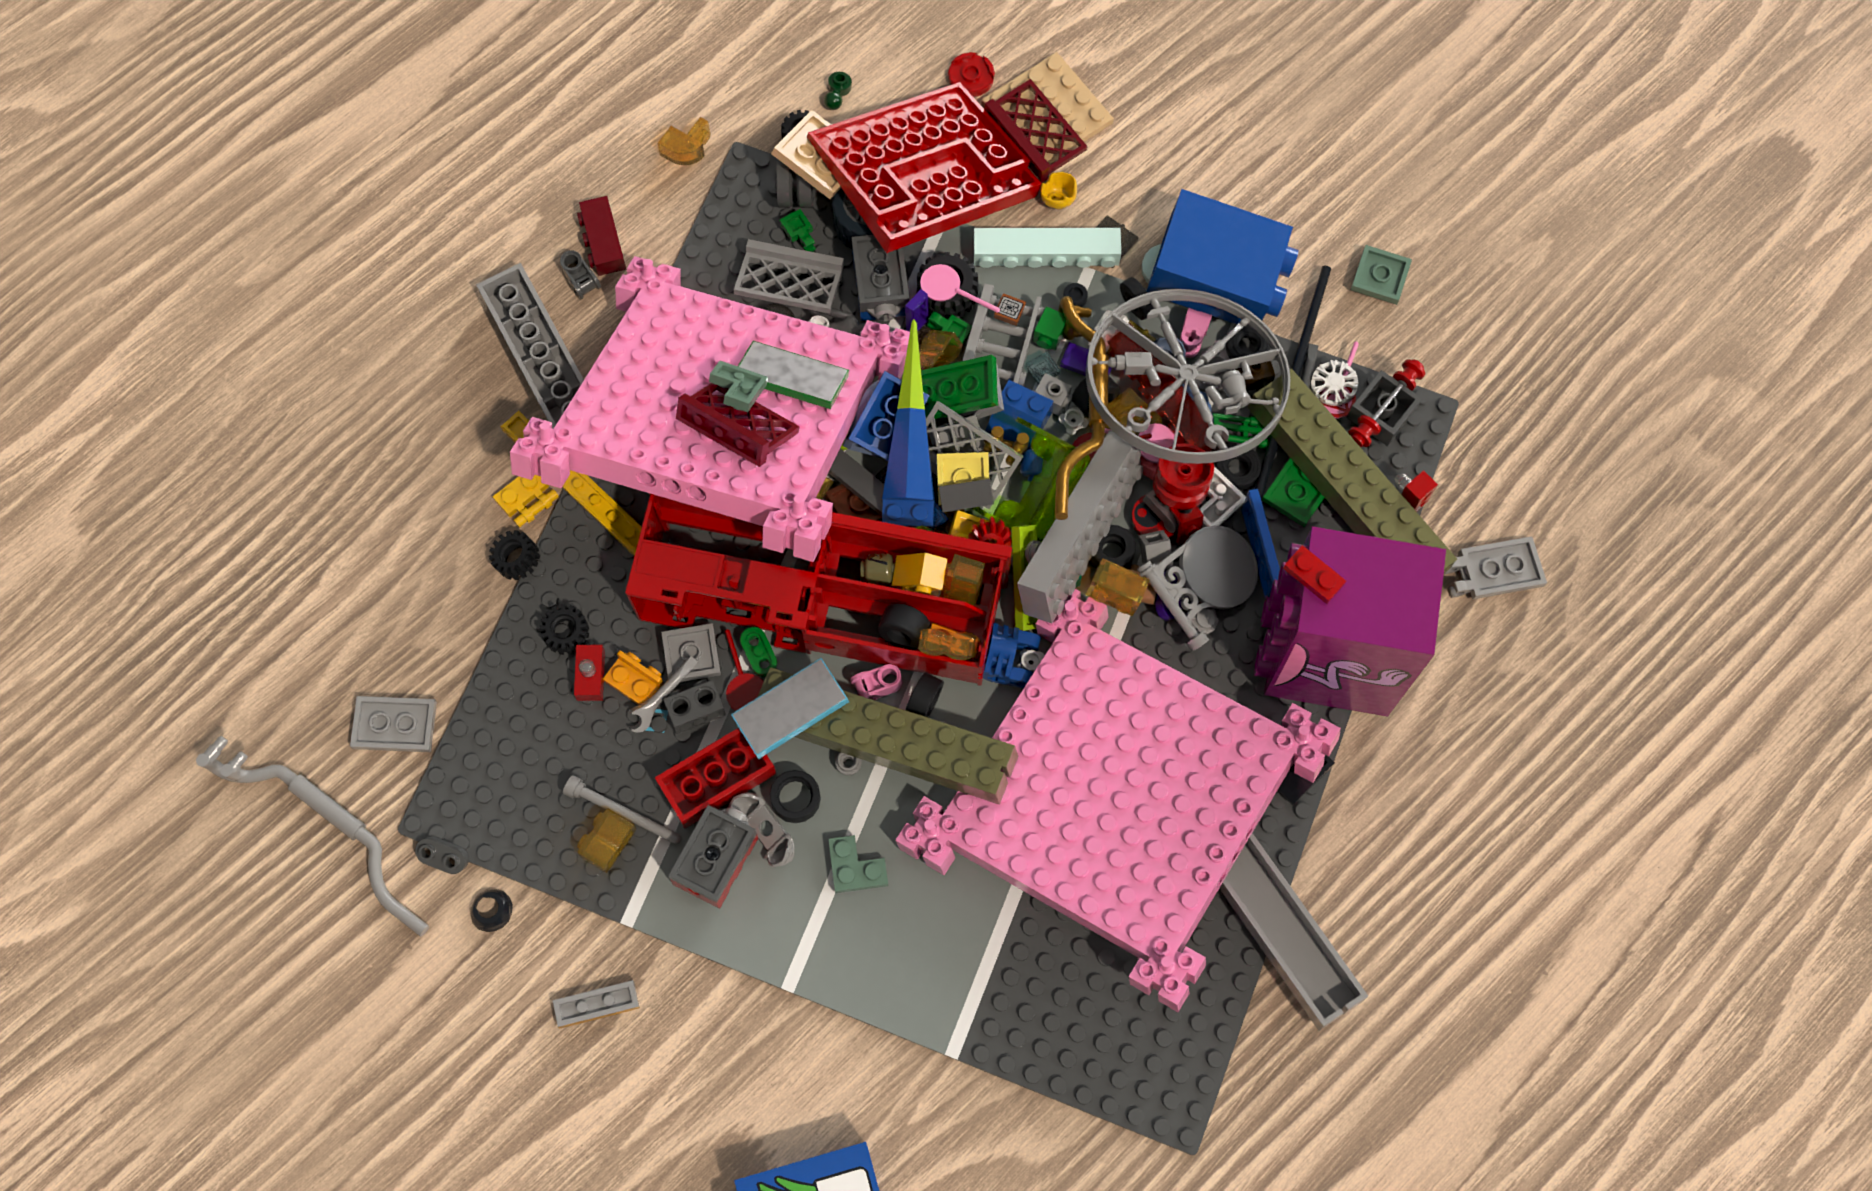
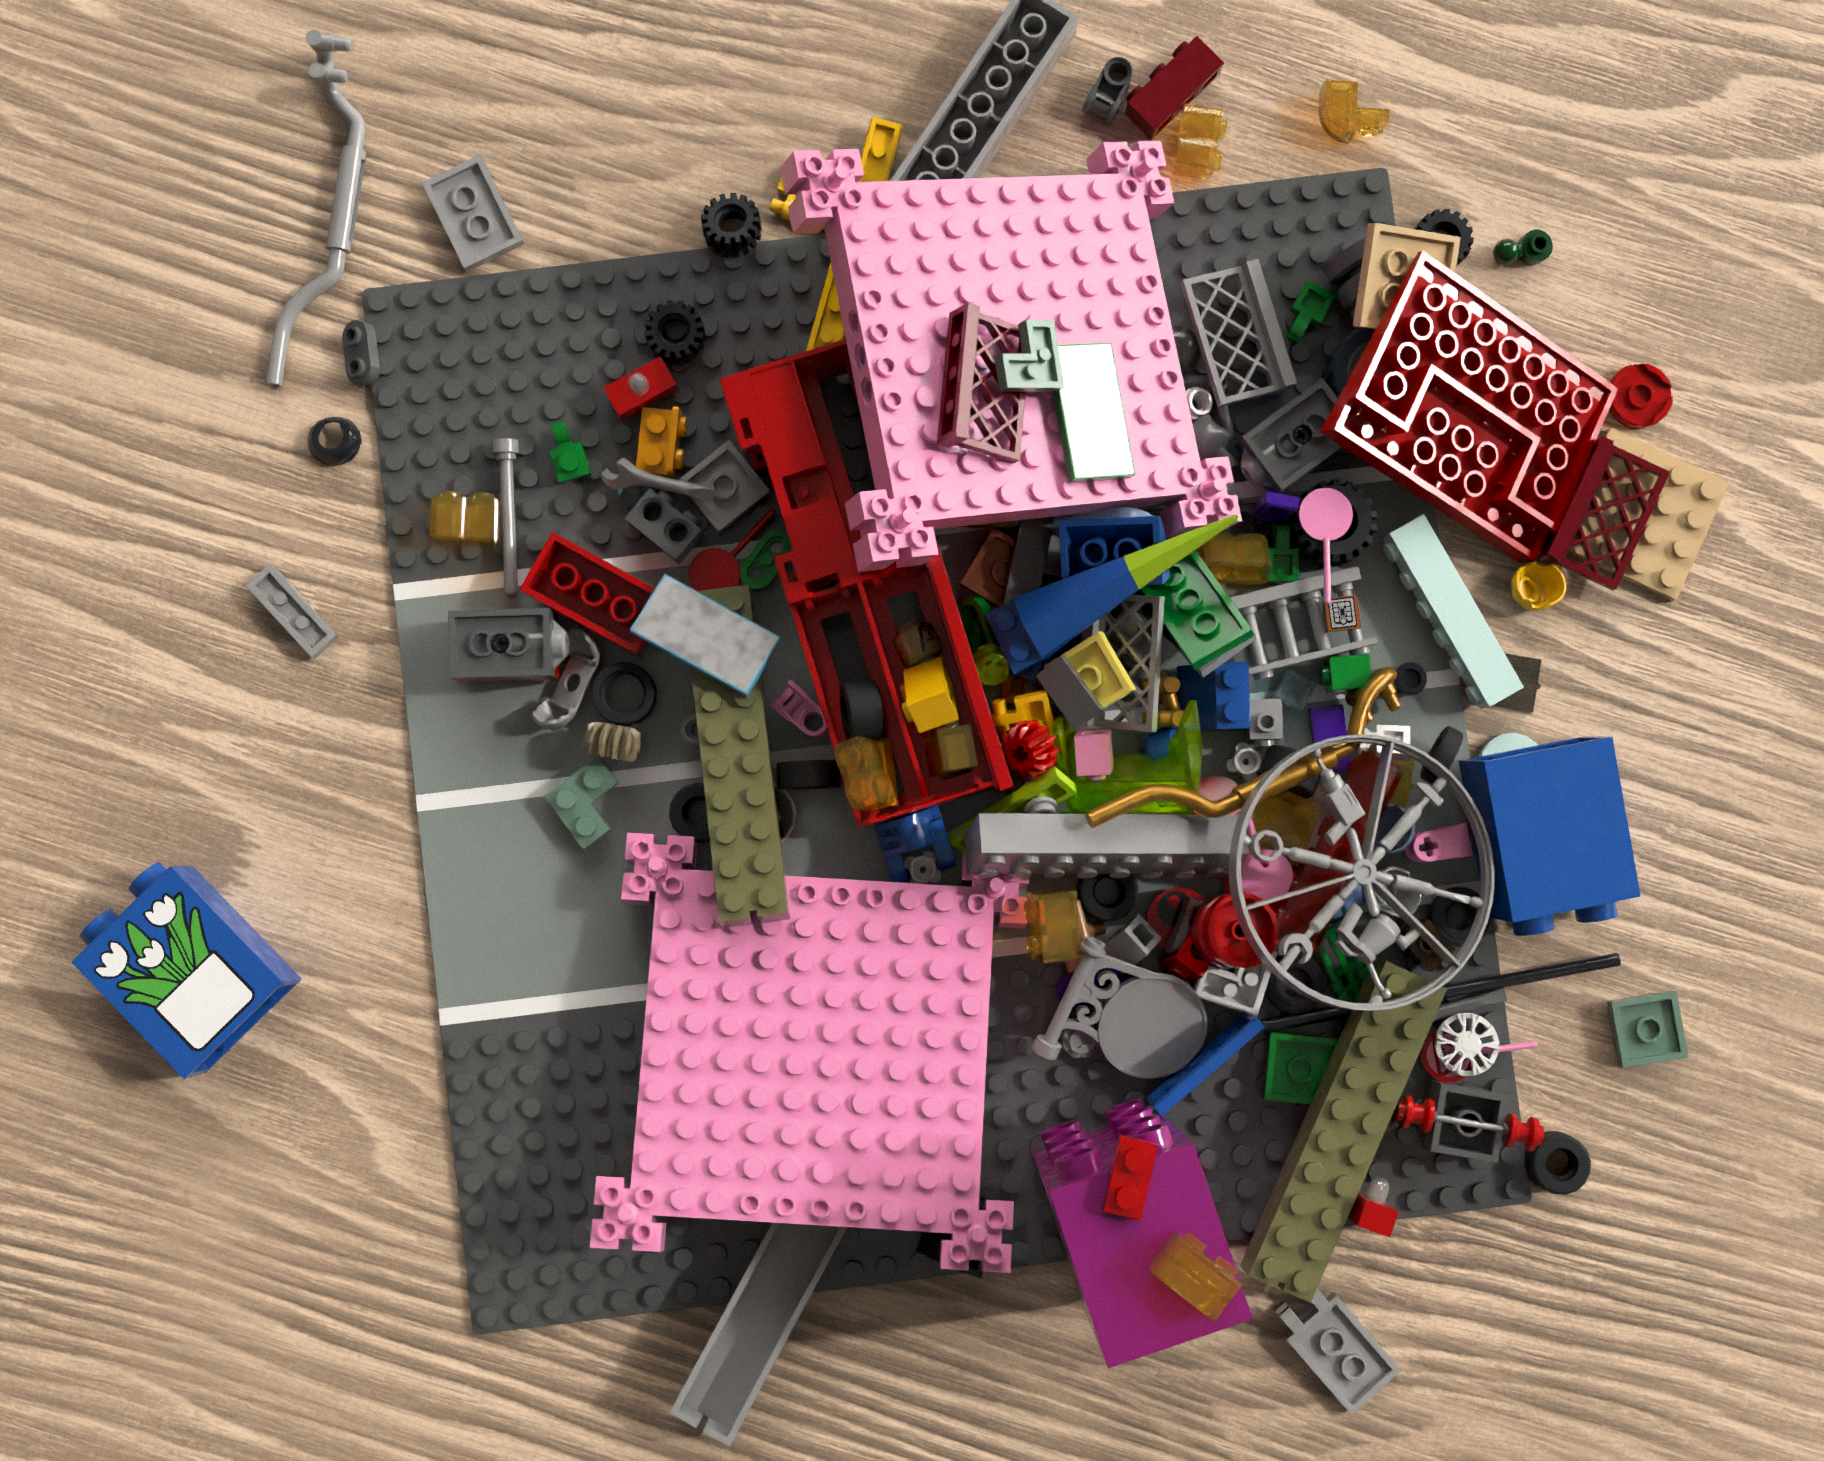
camera: 60 degrees right, 15 degrees up
none -> green plate [549,421,592,484]
none -> dark tan gear [583,722,641,762]
none -> black tyre [669,783,710,843]
none -> bright pink brick [1074,729,1114,781]
none -> clear yellow brick [1148,1231,1242,1322]
none -> clear yellow brick [1172,104,1227,180]
none -> black tyre [1524,1131,1591,1195]

